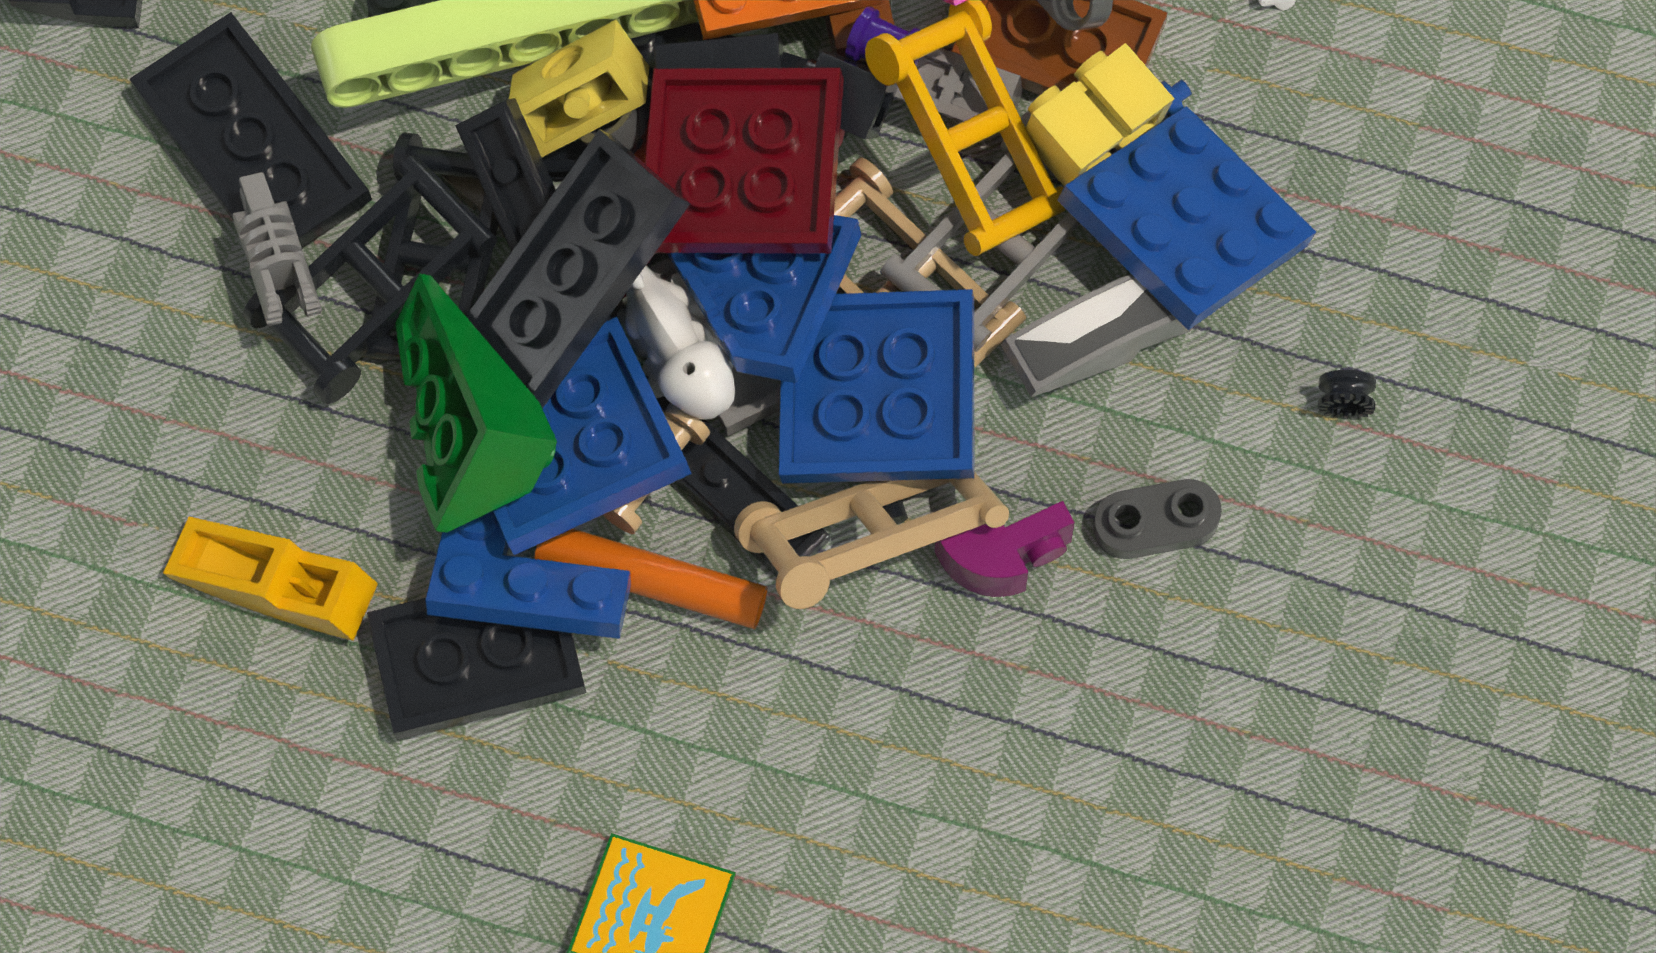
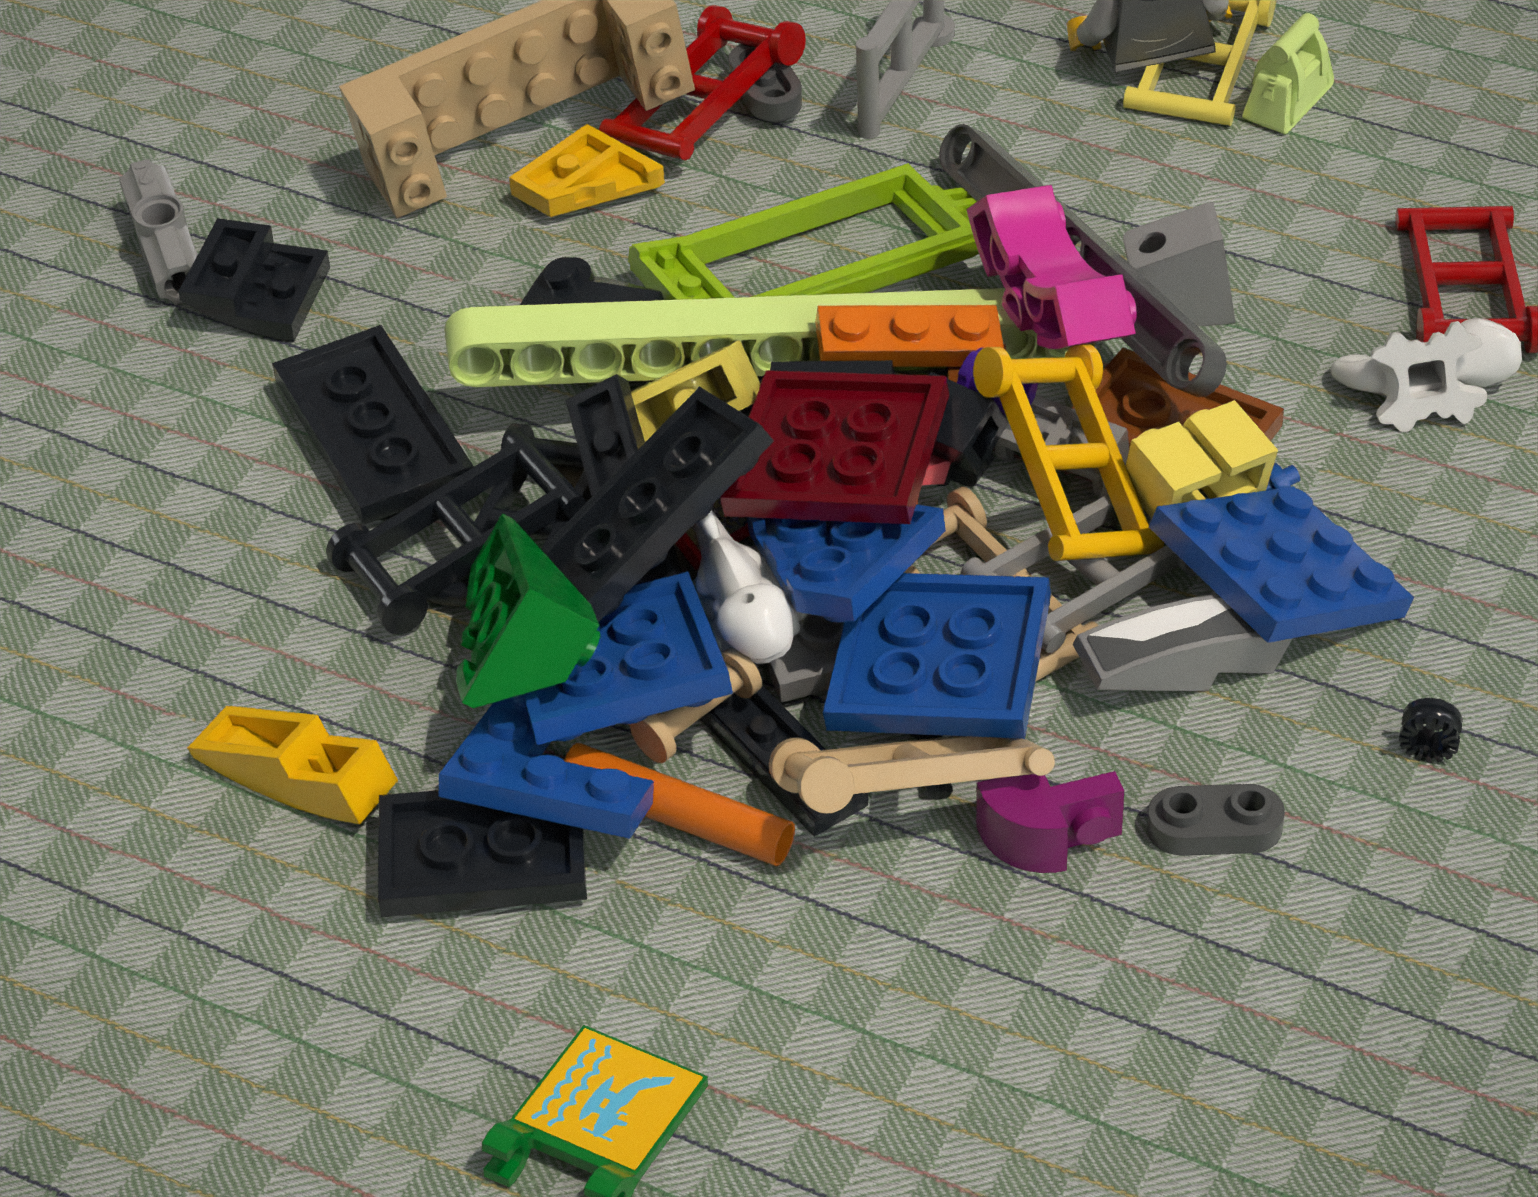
camera: 10 degrees right, 25 degrees down
light grey hinge [233,172,323,326] -> none

